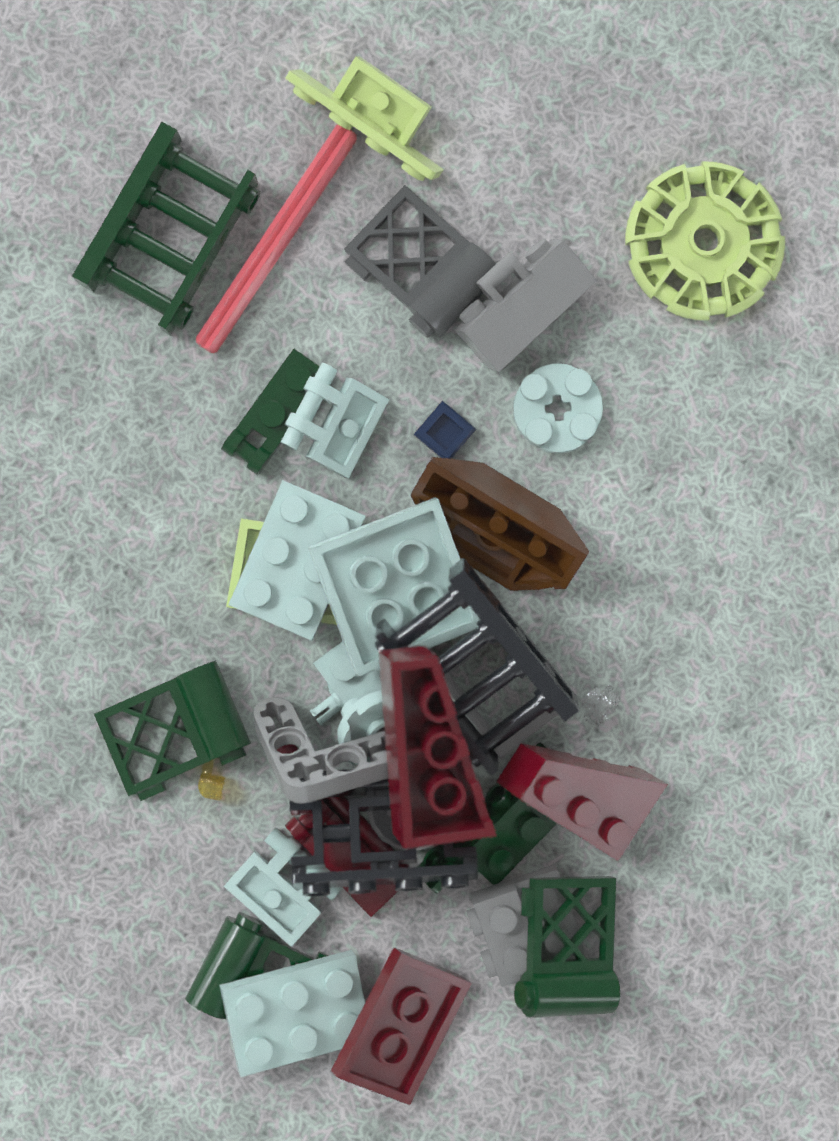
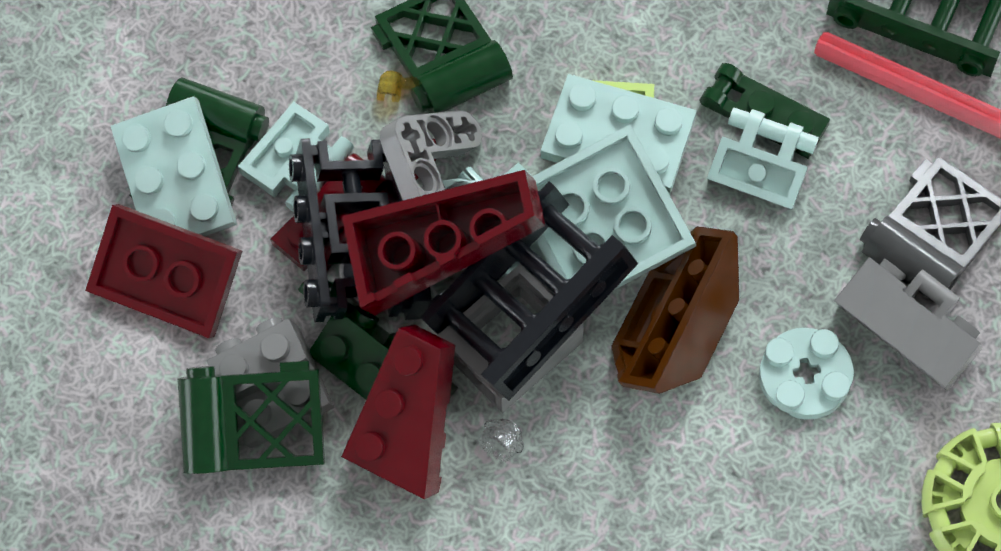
camera: 90 degrees right, 20 degrees down
dark blue tile [414,400,476,459] -> none

